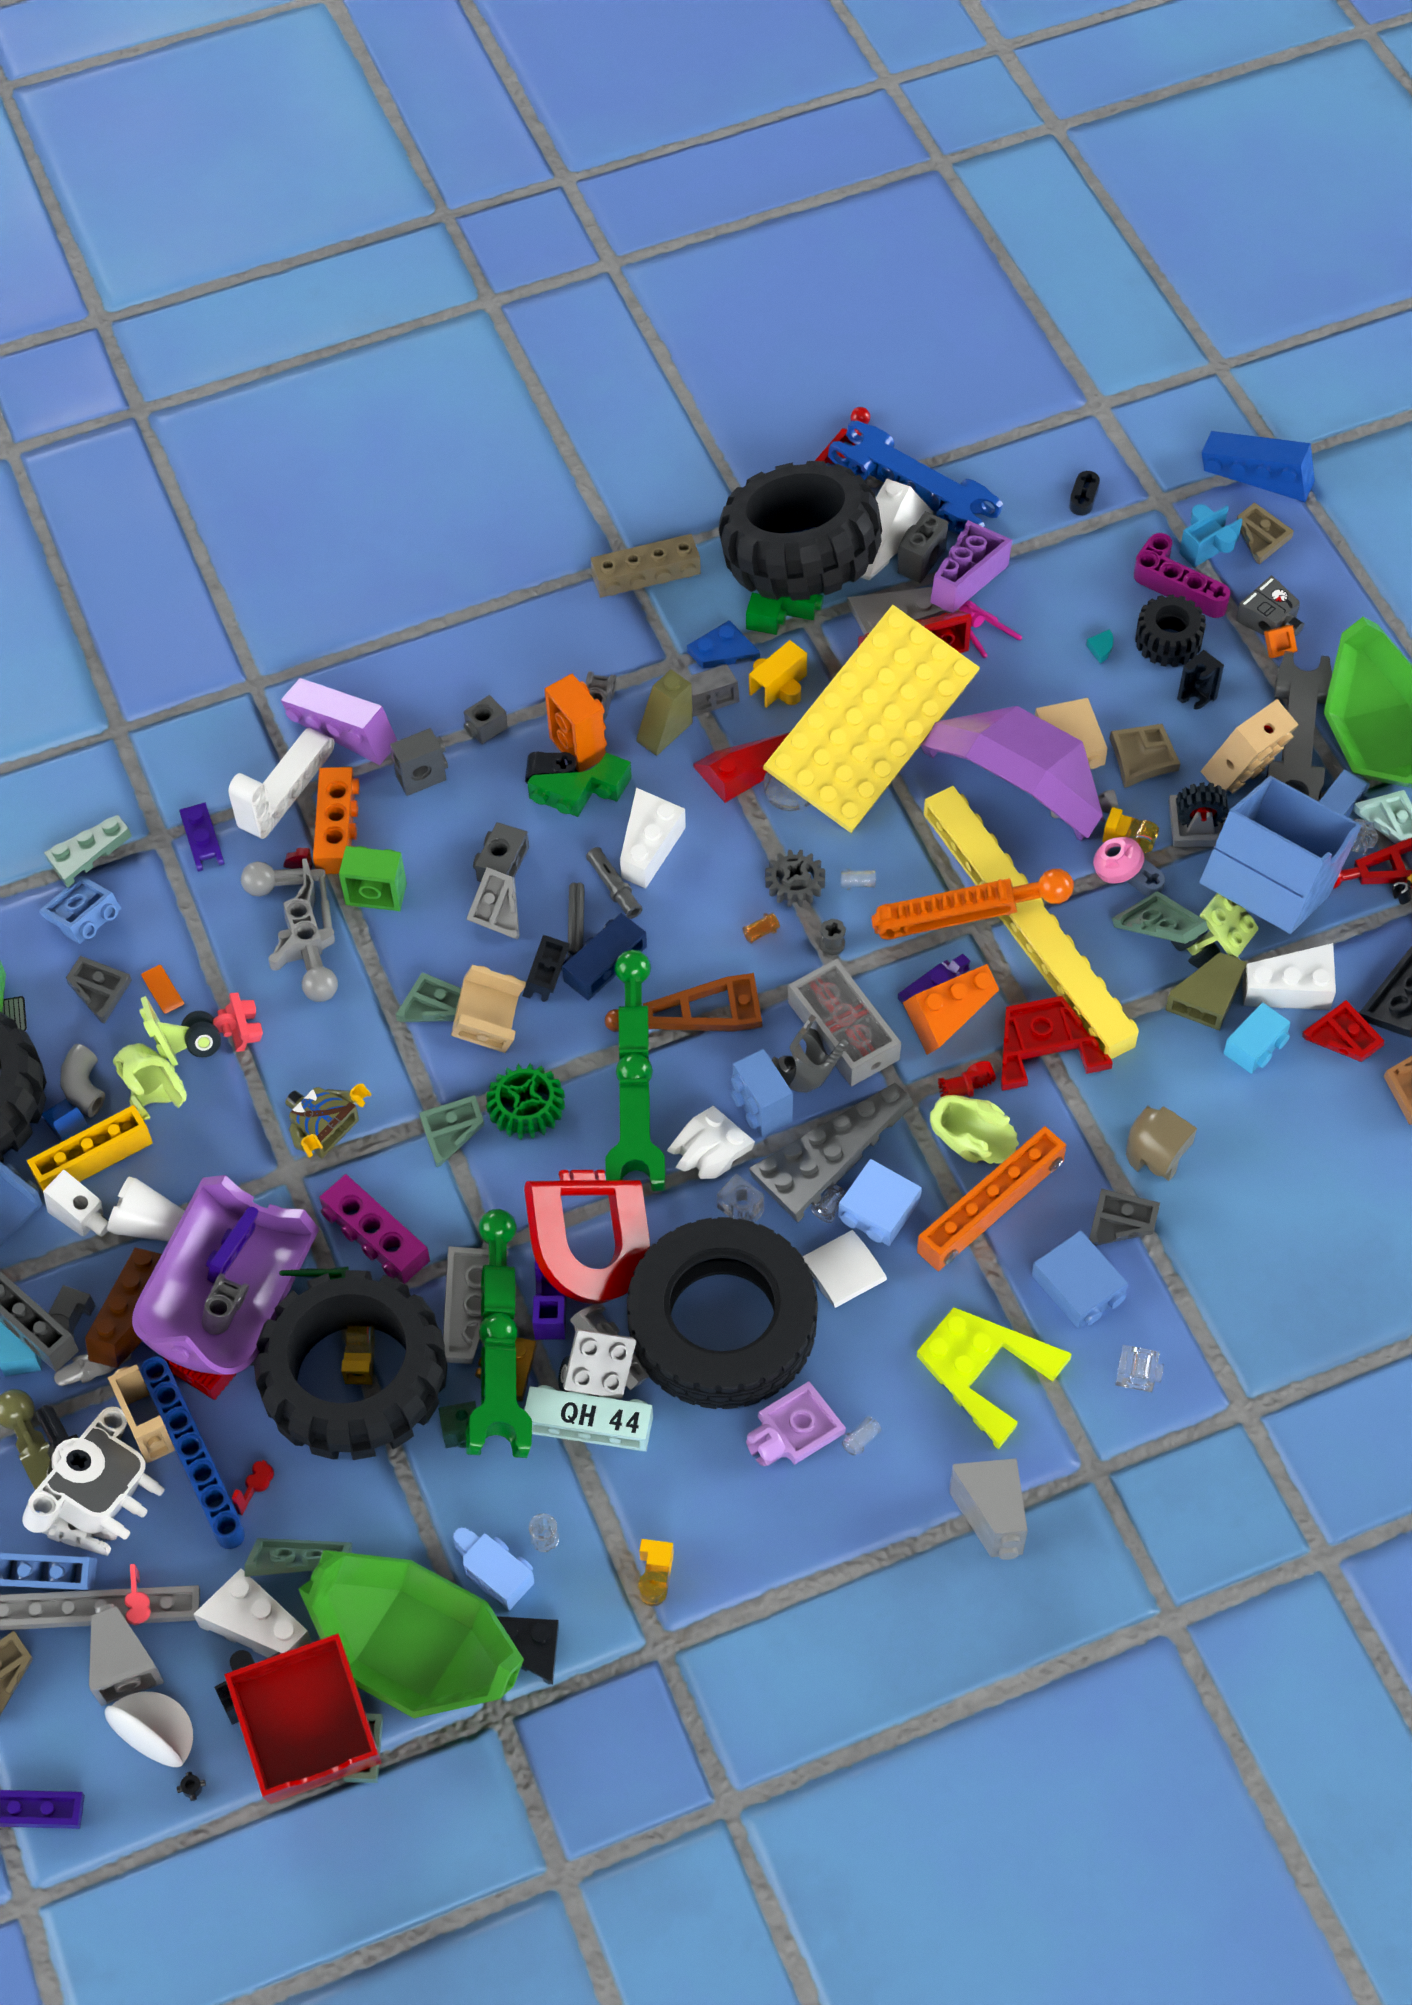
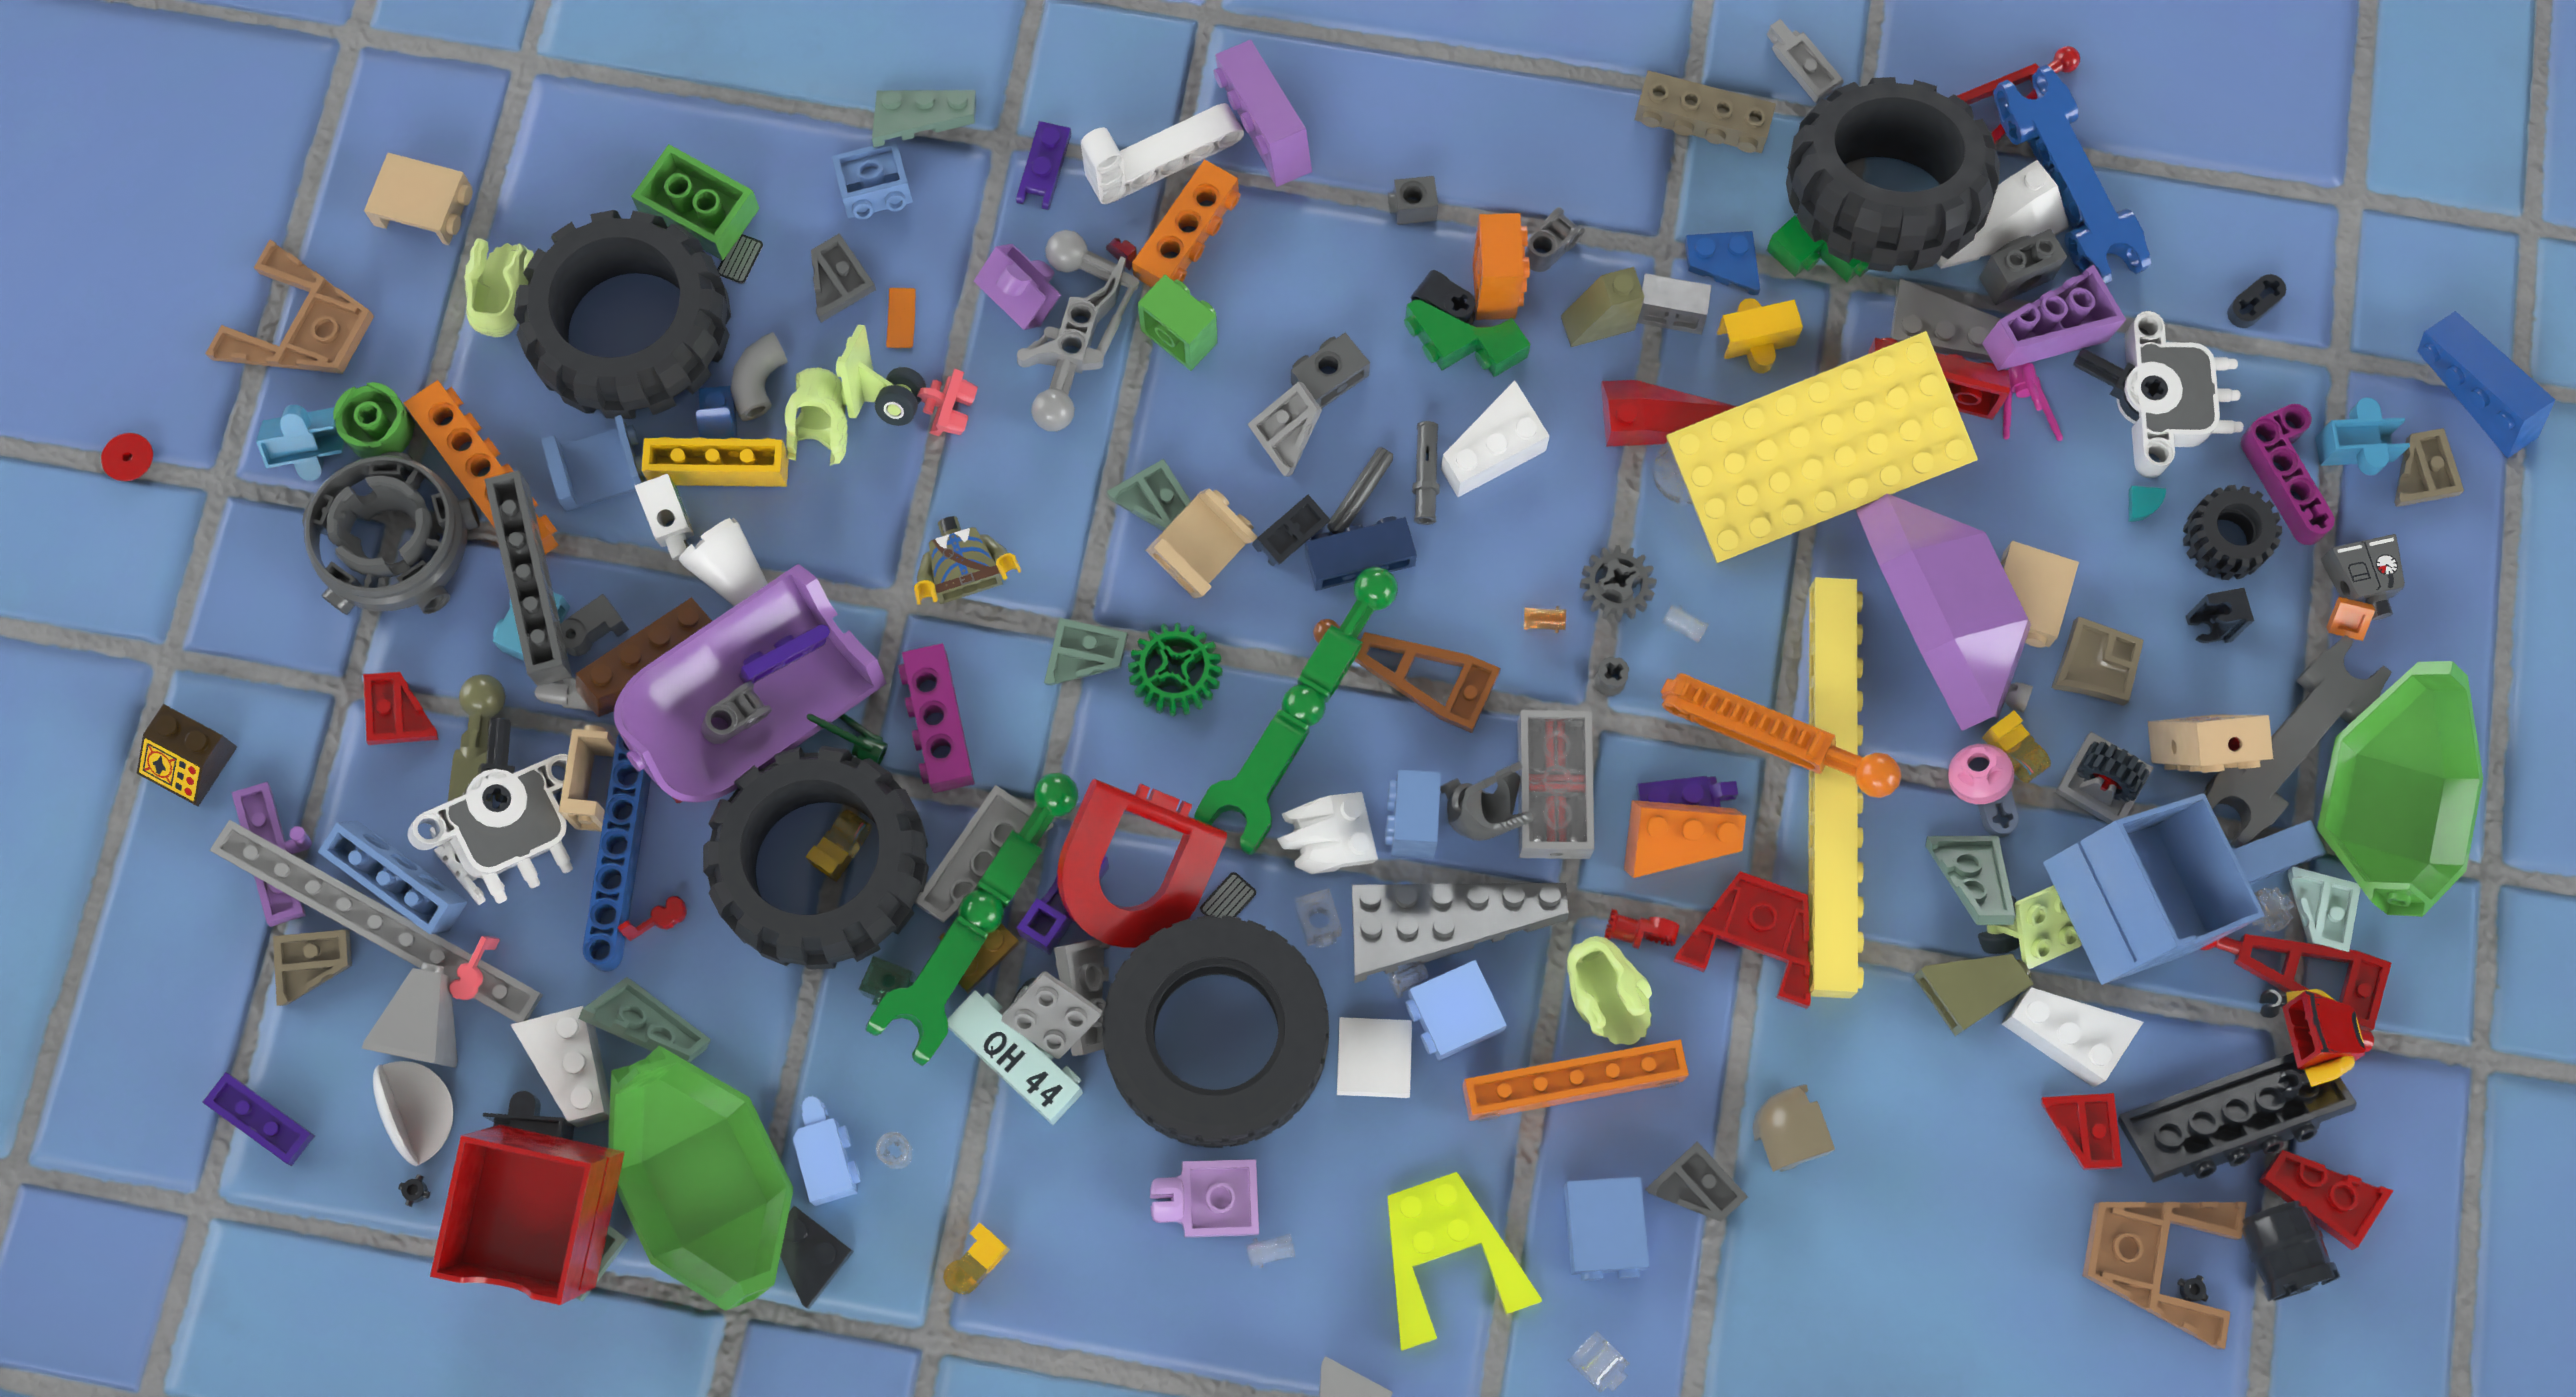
camera: 30 degrees right, 15 degrees up
dark grey brick [390,728,448,796] -> none
medium azure brick [1223,1002,1291,1074] -> none
none -> medium lavender piece [974,244,1061,330]
none -> light grey sticker [1200,872,1256,918]
none -> light grey hinge [1767,19,1844,103]
none -> piece [2073,311,2244,478]

